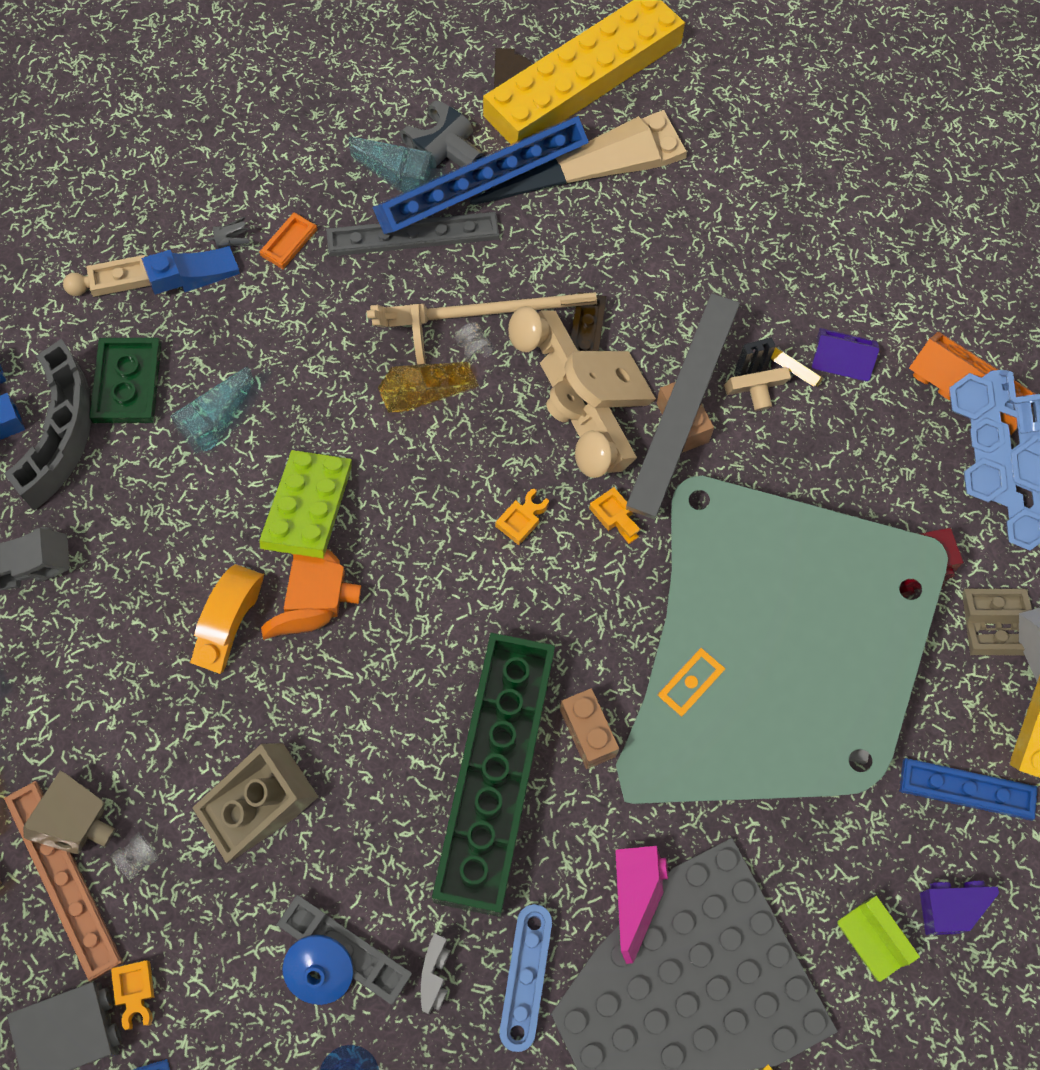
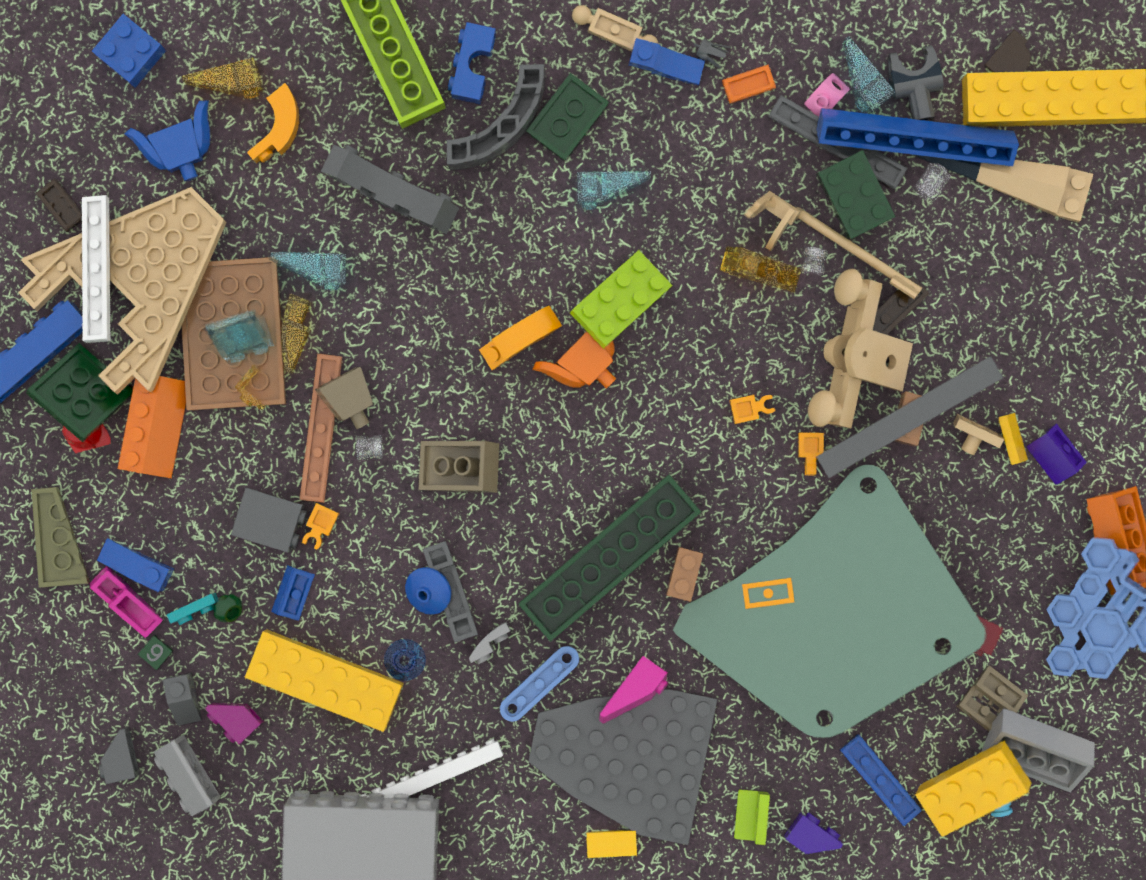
camera: 40 degrees right, 20 degrees up
black tile [734,338,776,377] -> none
none -> bright pink bracket [804,73,850,117]
none -> dark green brick [816,150,896,239]
none -> clear brick [911,163,951,204]

